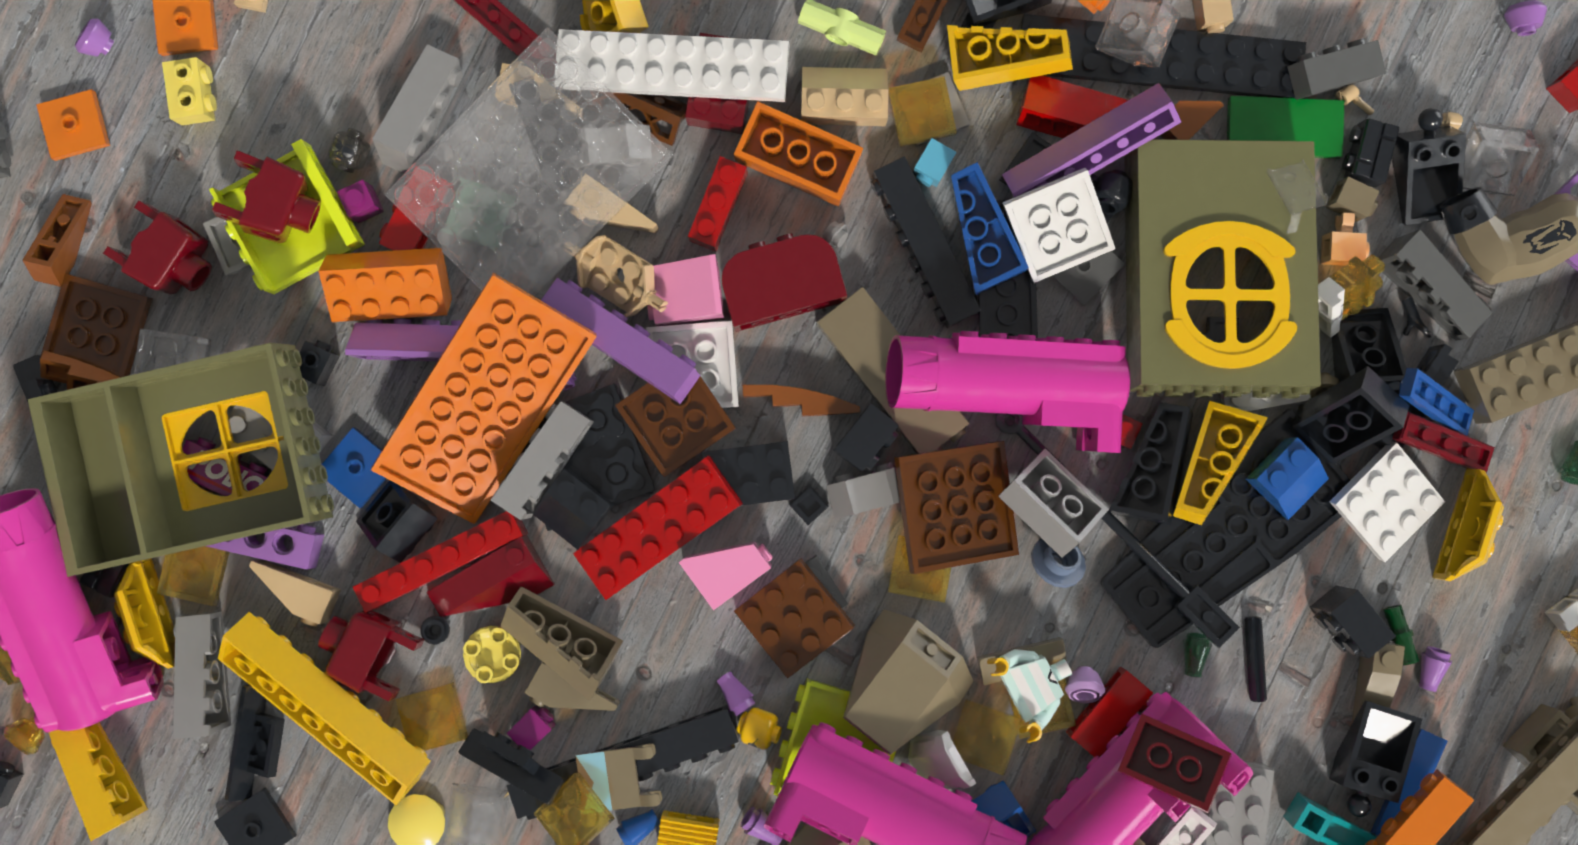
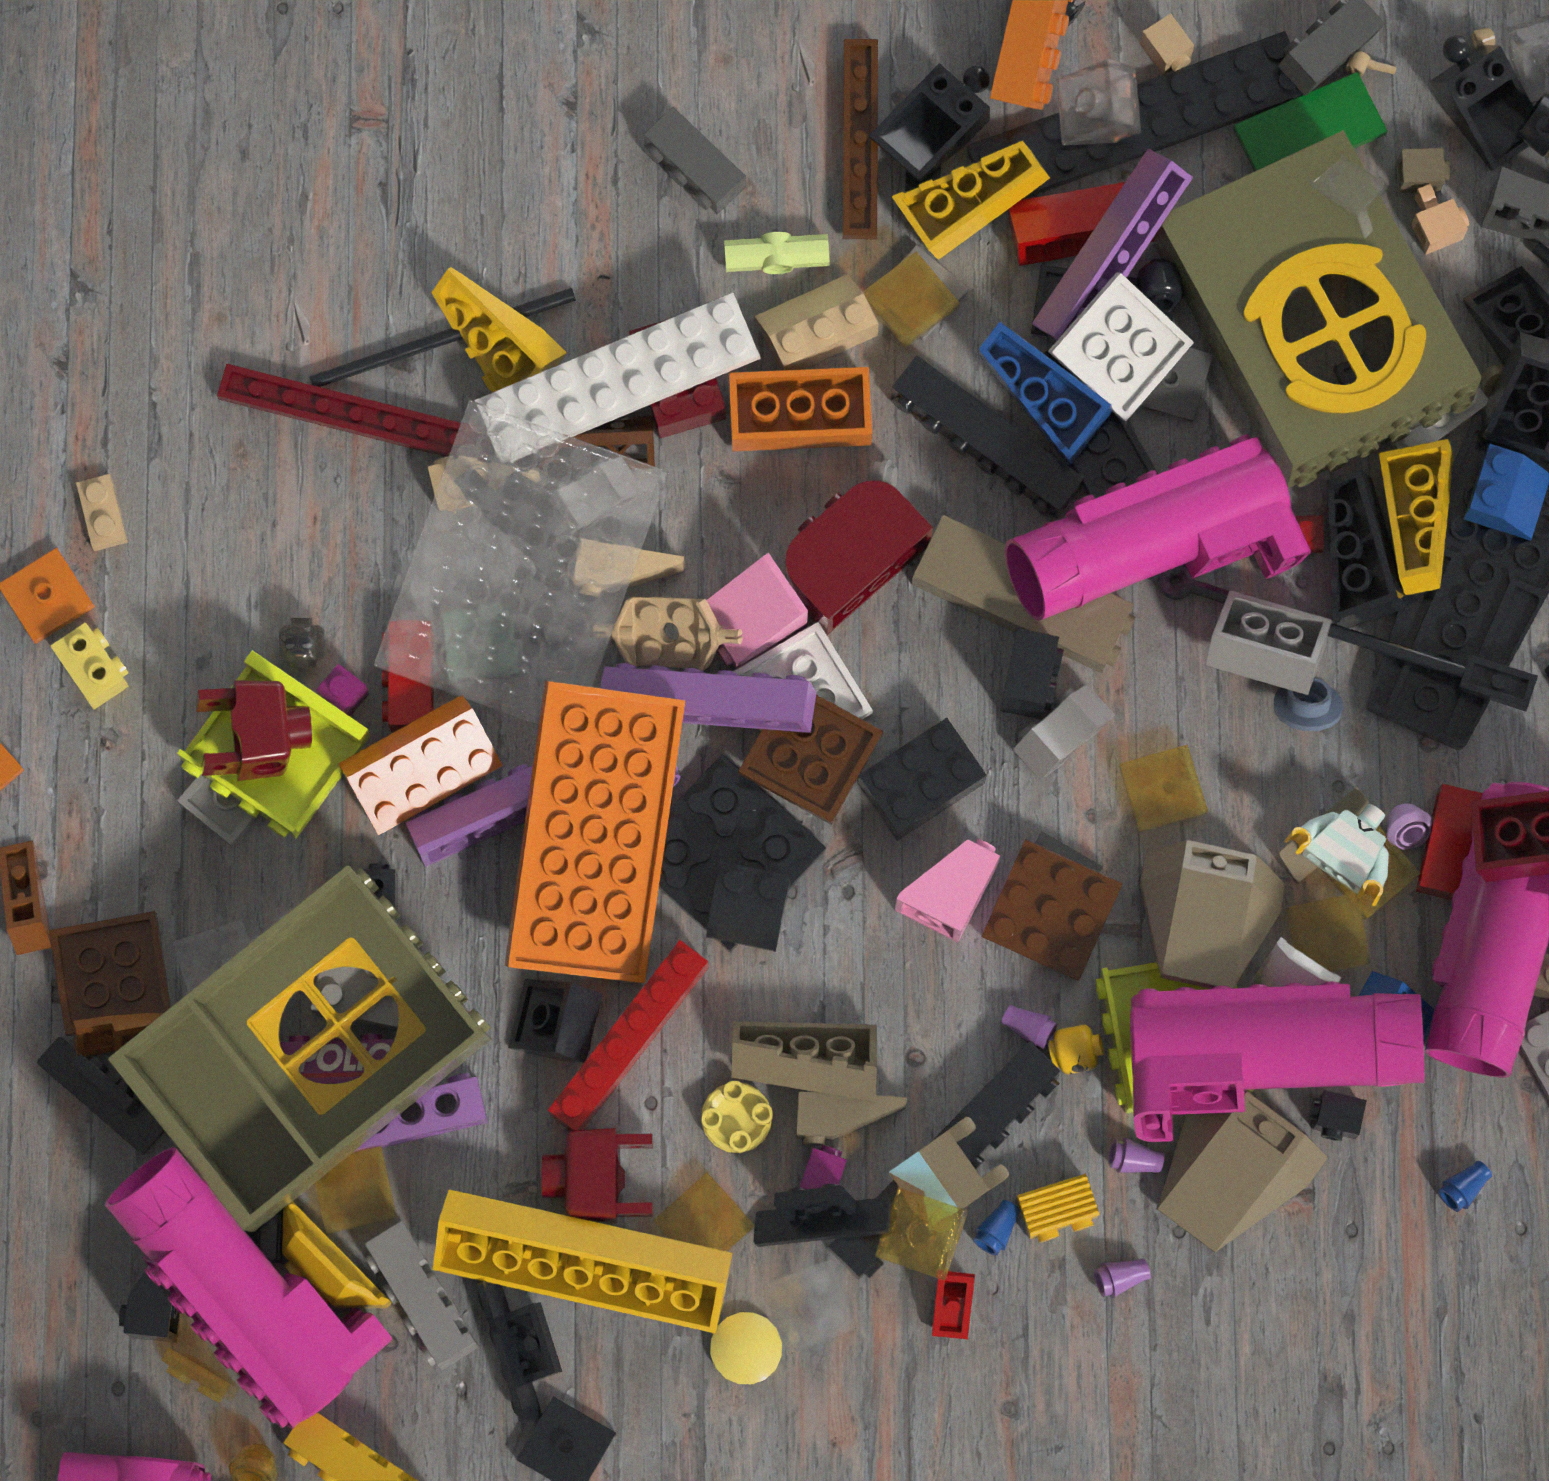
camera: 25 degrees left, 10 degrees down
dark red piece [103,200,212,295] -> none
tan slope [249,559,341,626] -> none
blue plate [322,427,387,508] -> none
light grey wedge [372,44,463,175] -> none
black plate [420,615,450,645] -> none
dark red wedge [427,535,555,617] -> none
light grey wedge [491,401,594,520] -> none
red plate [573,456,743,600] -> none
red brick [688,156,748,252] -> none
dark orange slope [743,385,860,417] -> none
black tile [789,485,829,525] -> none
reddish brown plate [894,441,1019,574] -> none
medium azure brick [913,138,956,187] -> none
dark orange slope [1160,101,1224,140] -> none
clear green cone [1183,632,1212,677] -> none
clear yellow hips [1318,254,1385,338] -> none
black brick [1342,119,1400,187] -> none

